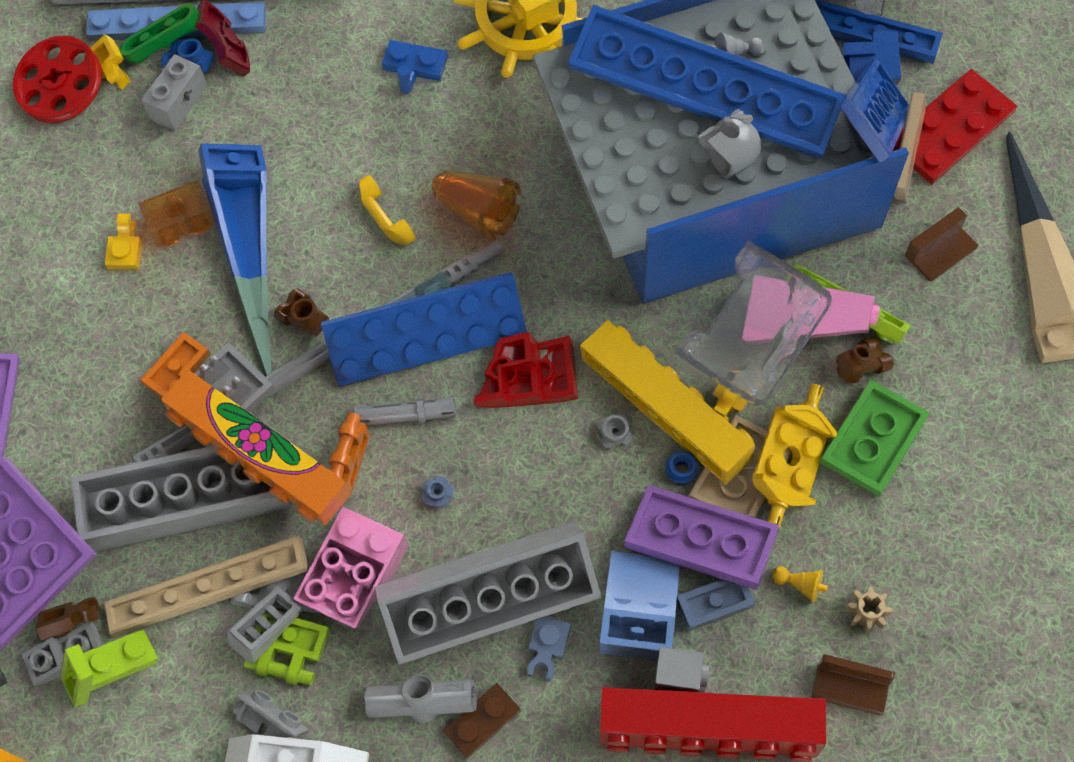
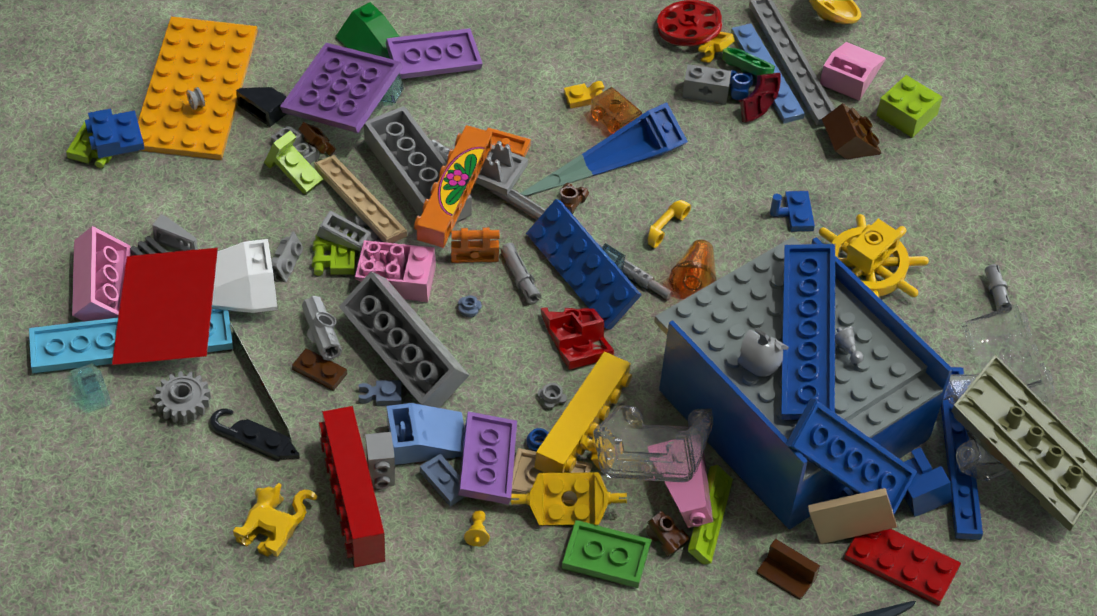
camera: 65 degrees right, 15 degrees down
reddish brown panel [811,654,895,716] -> none
tan gear [846,586,893,633] -> none

